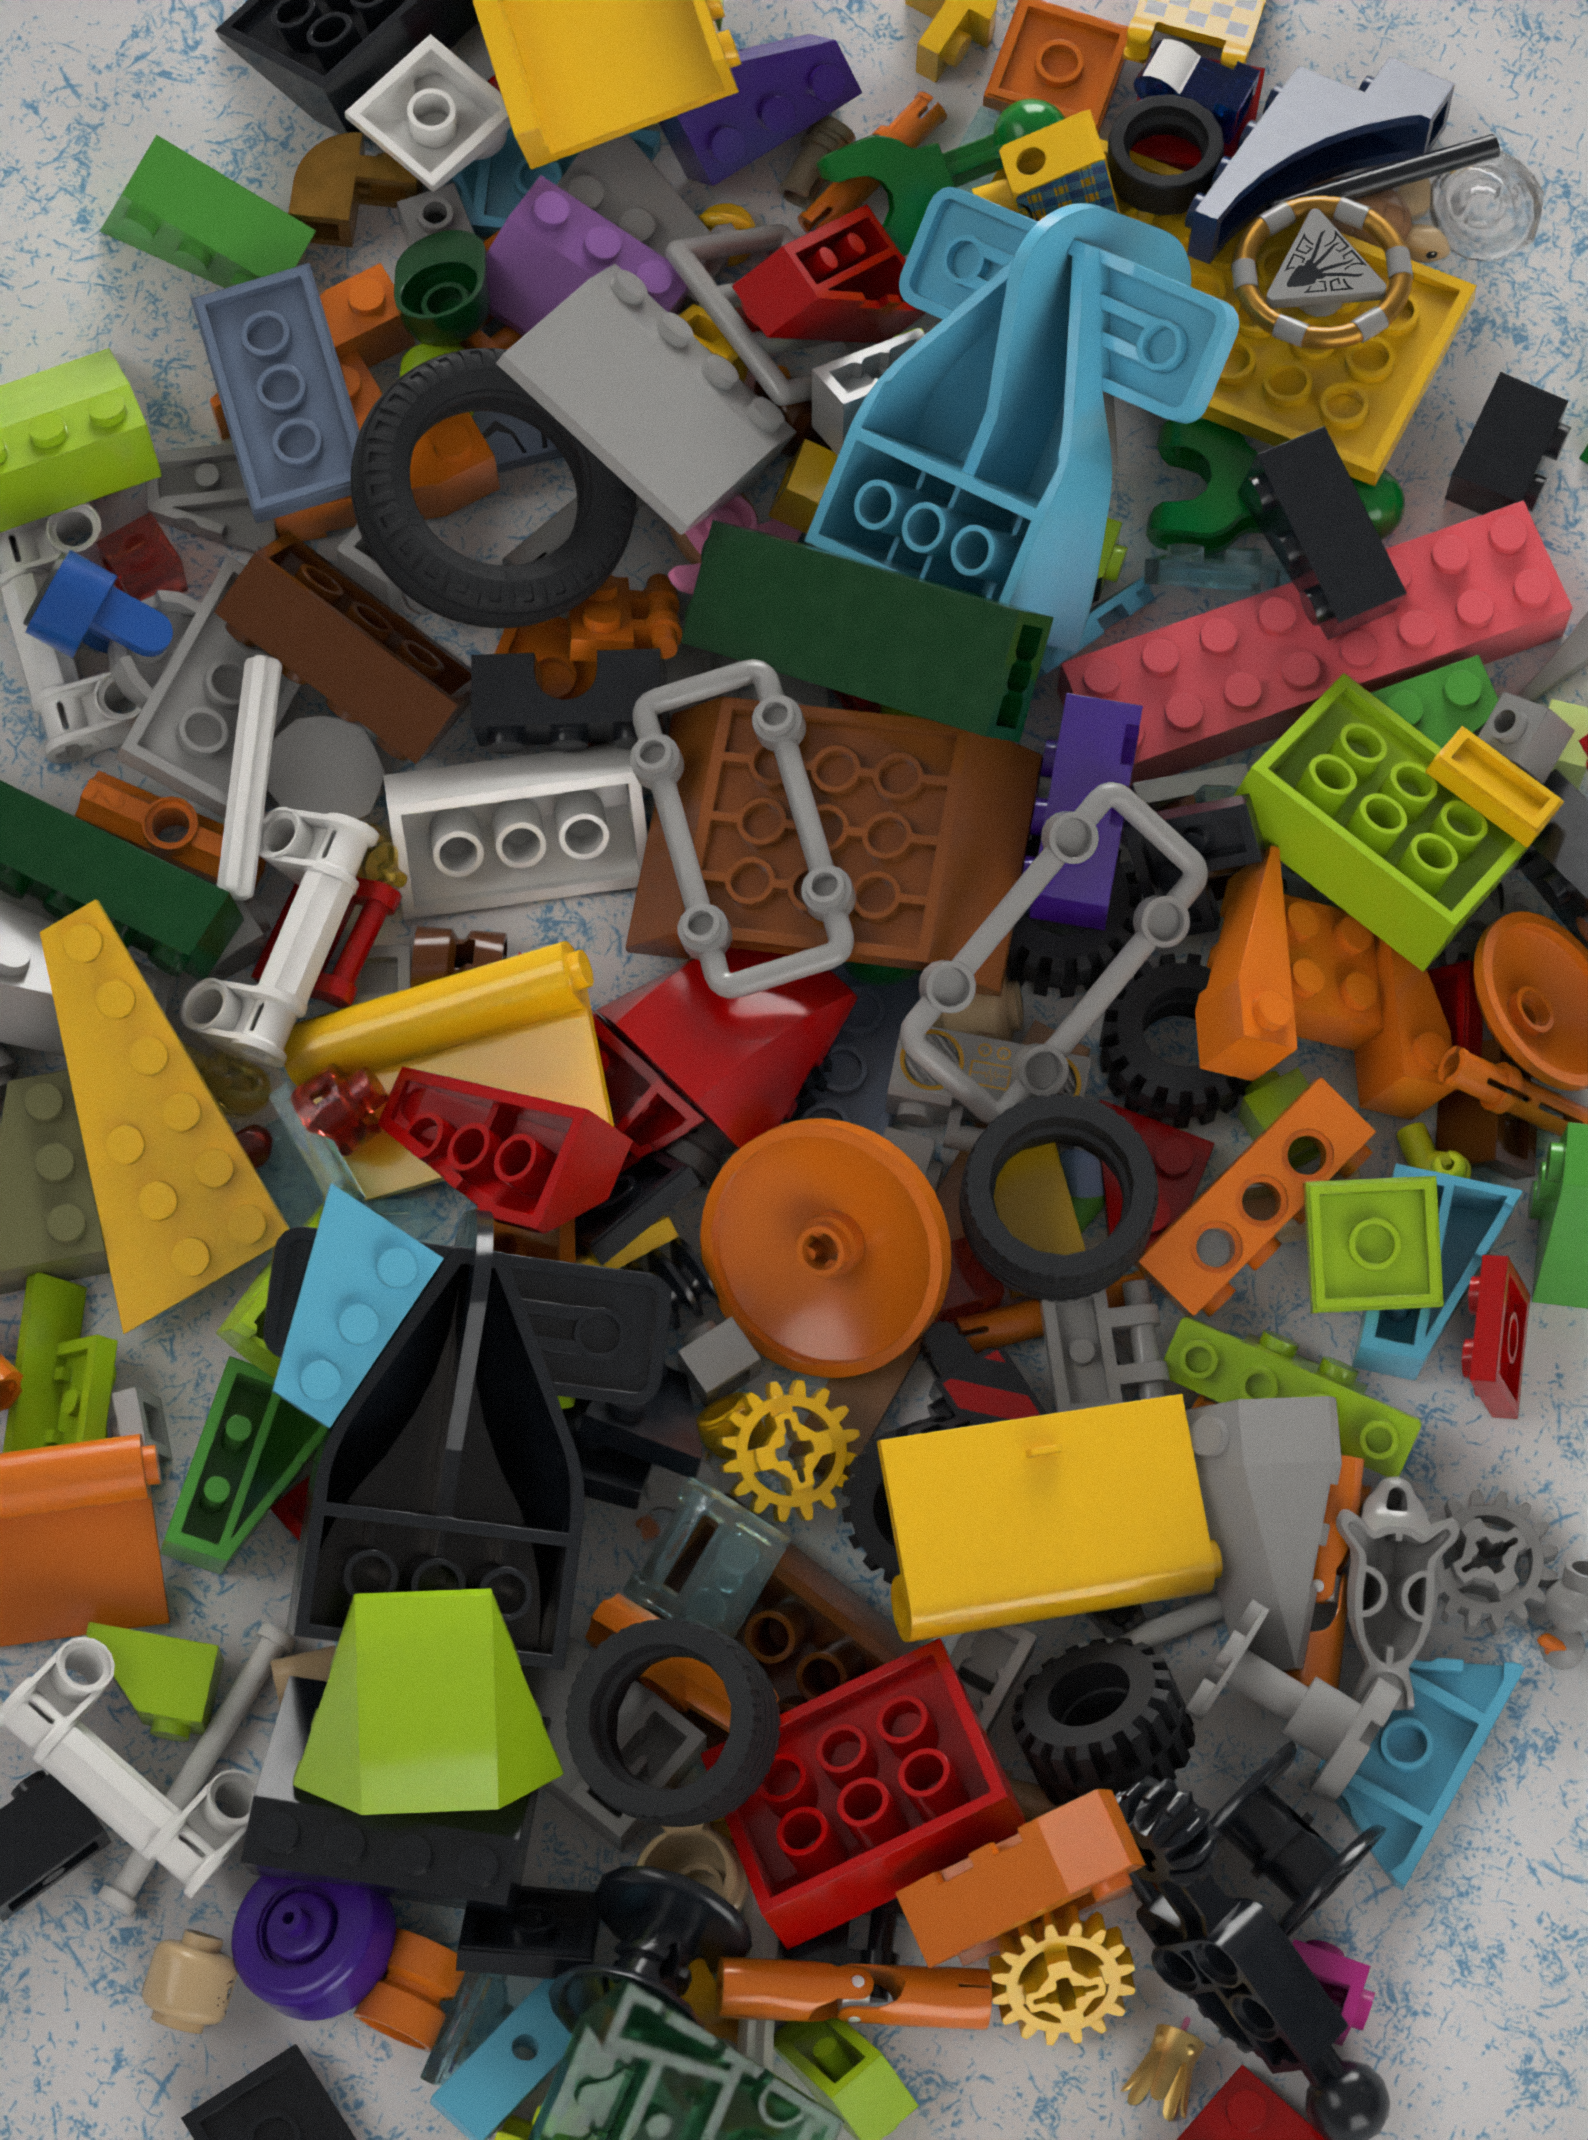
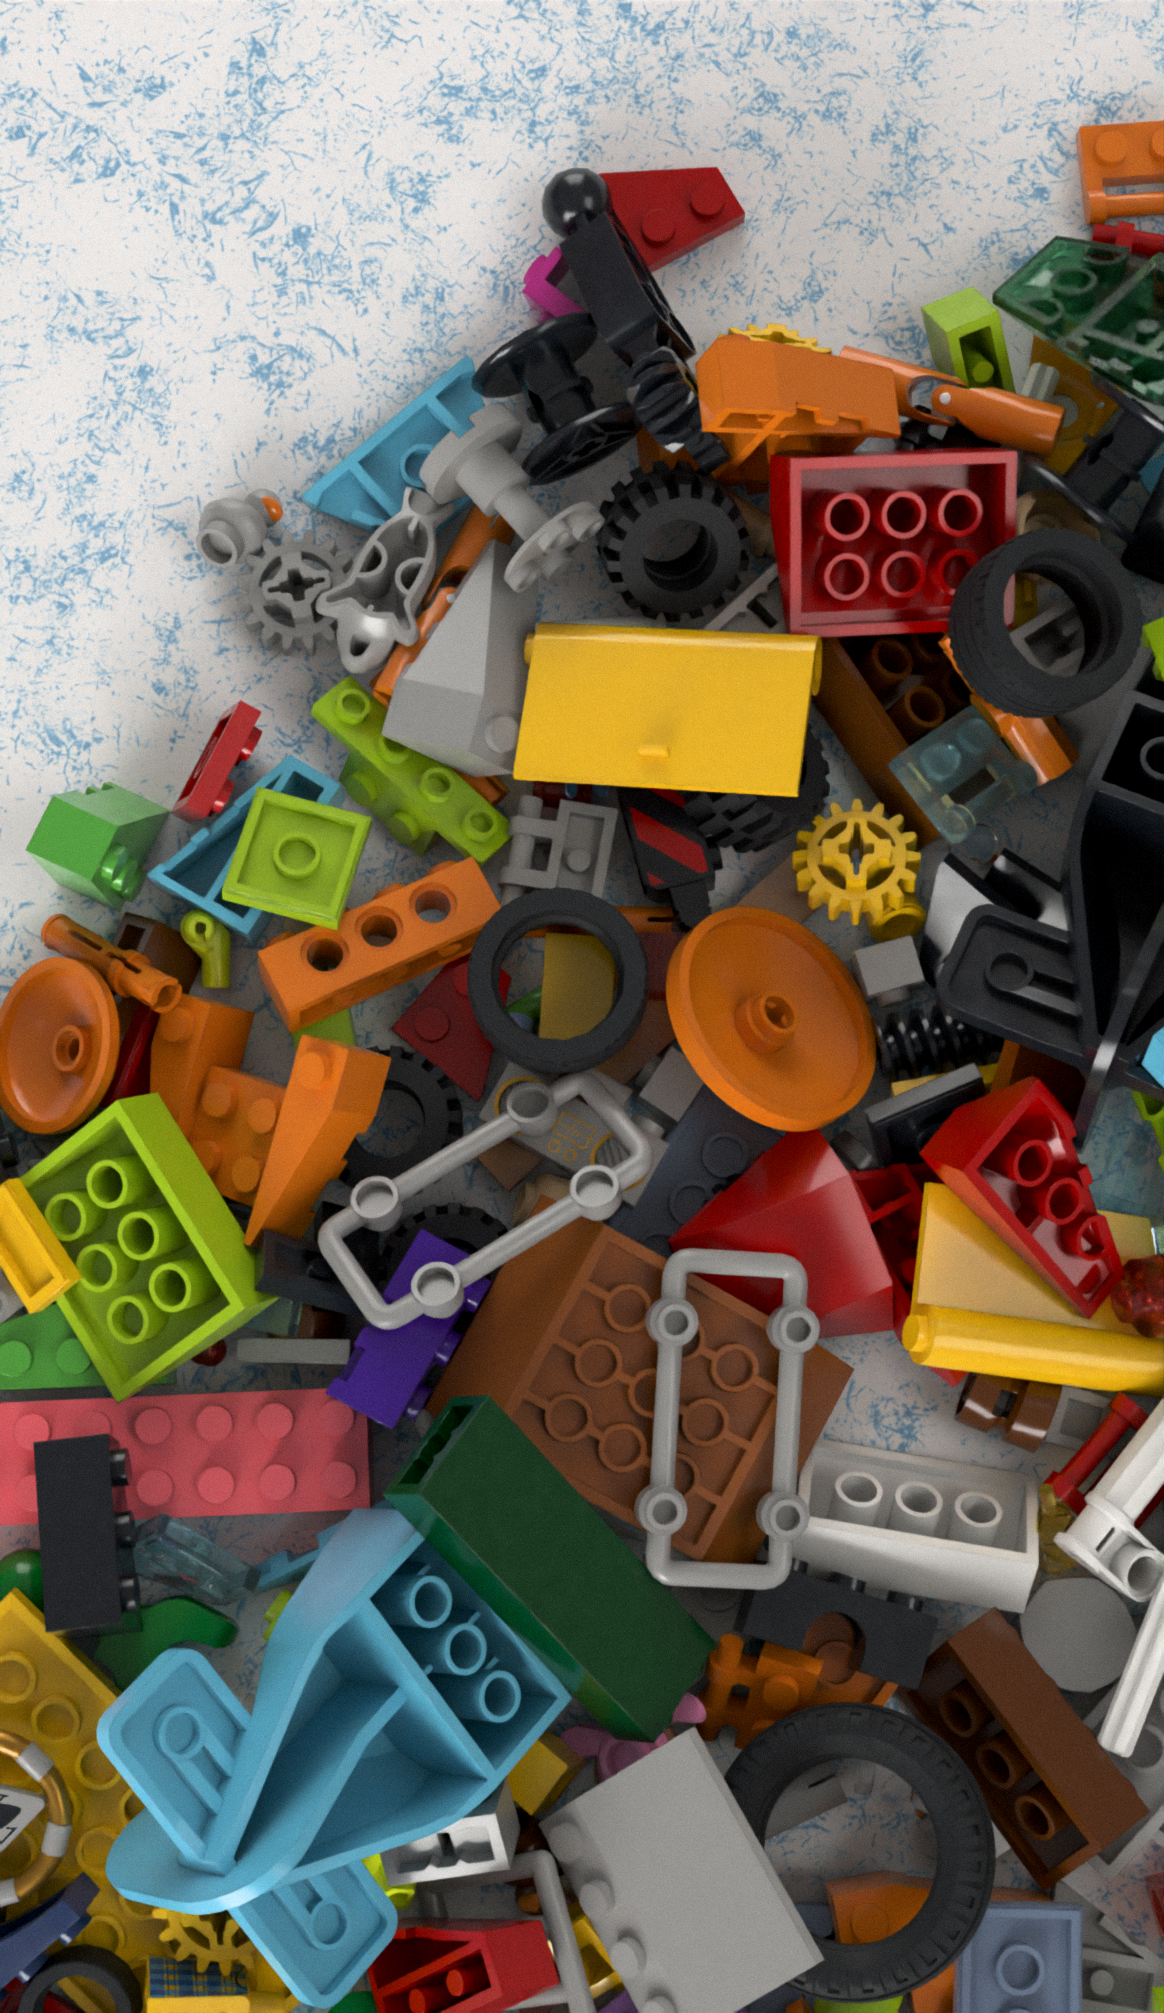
camera: 160 degrees left, 10 degrees up
pearl gold piece [1120,2017,1206,2122] -> none

